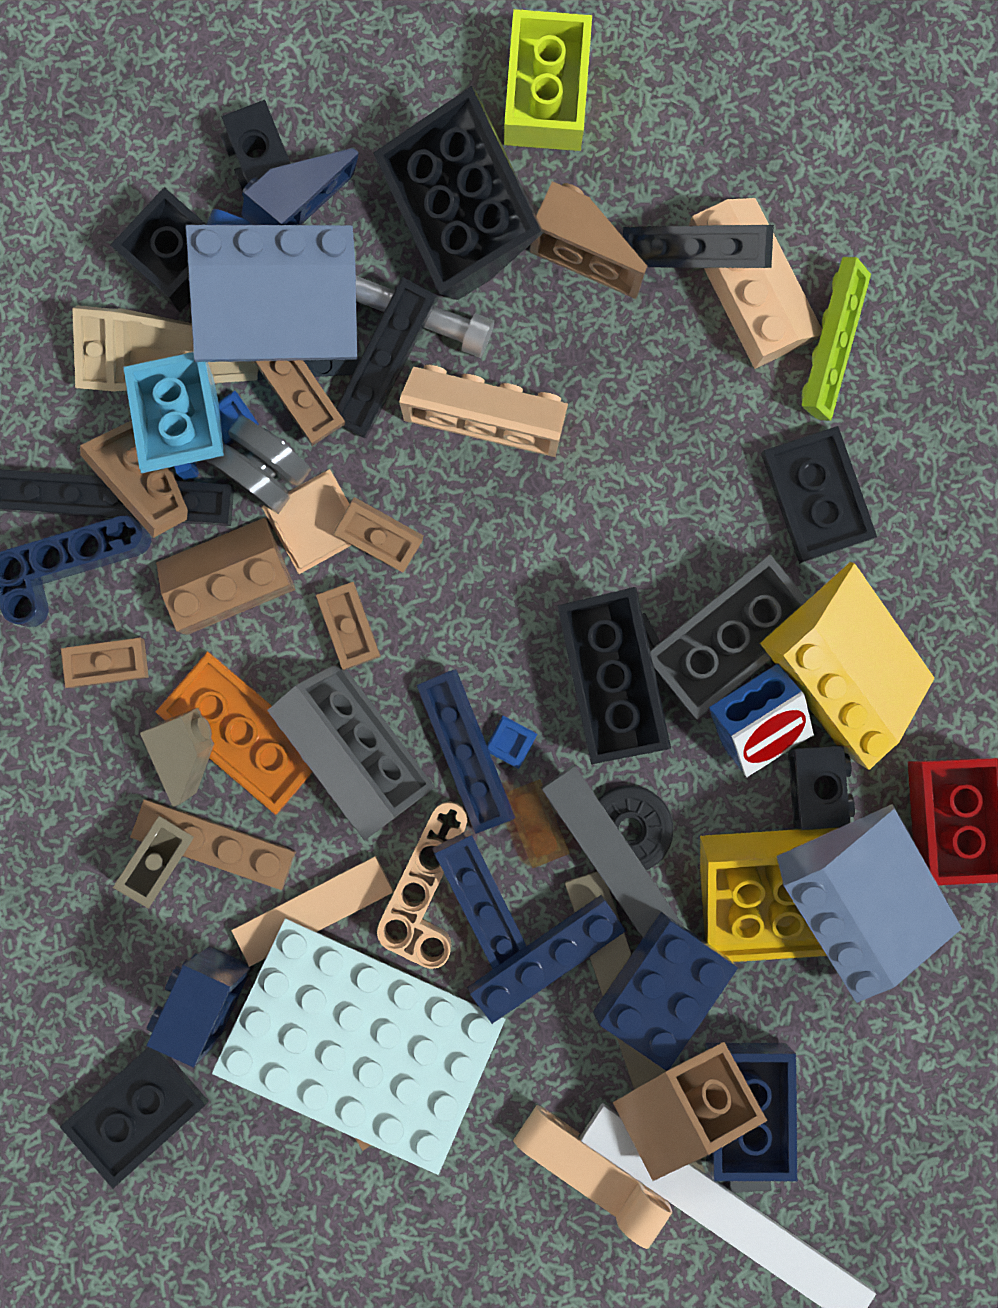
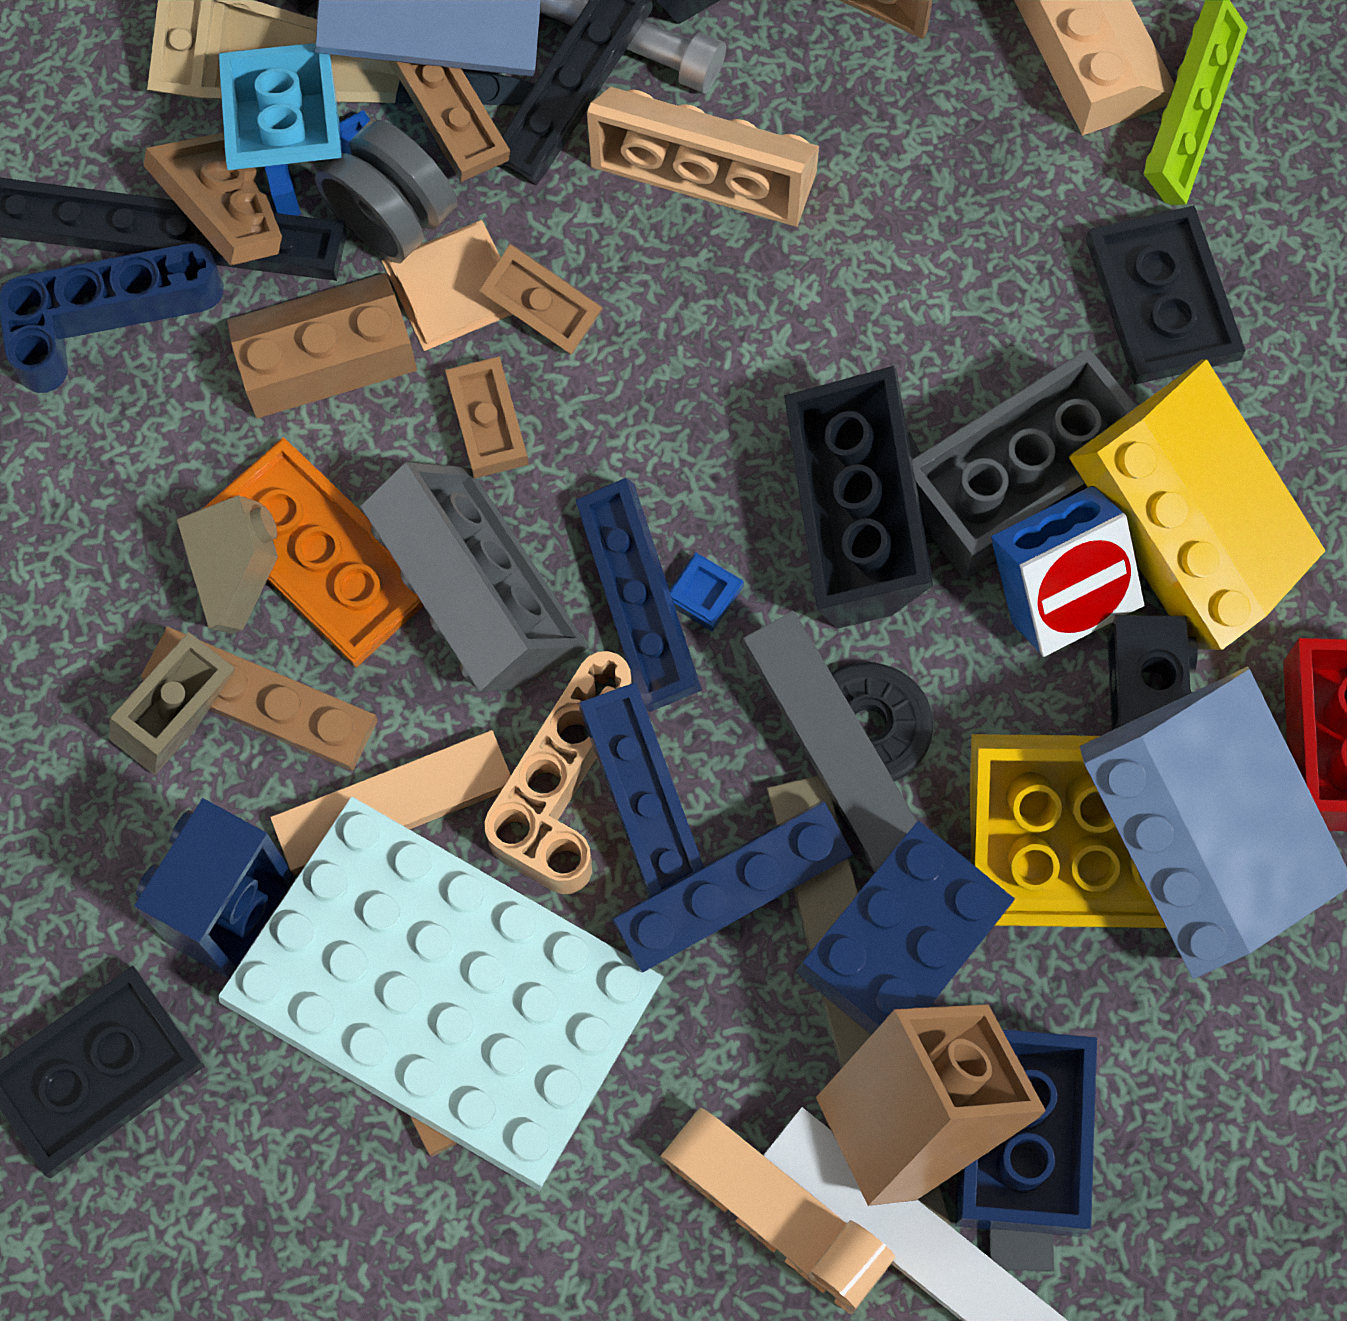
camera: 10 degrees right, 15 degrees down
medium nougat plate [61,638,149,688] -> none
clear orange plate [505,779,570,868] -> none

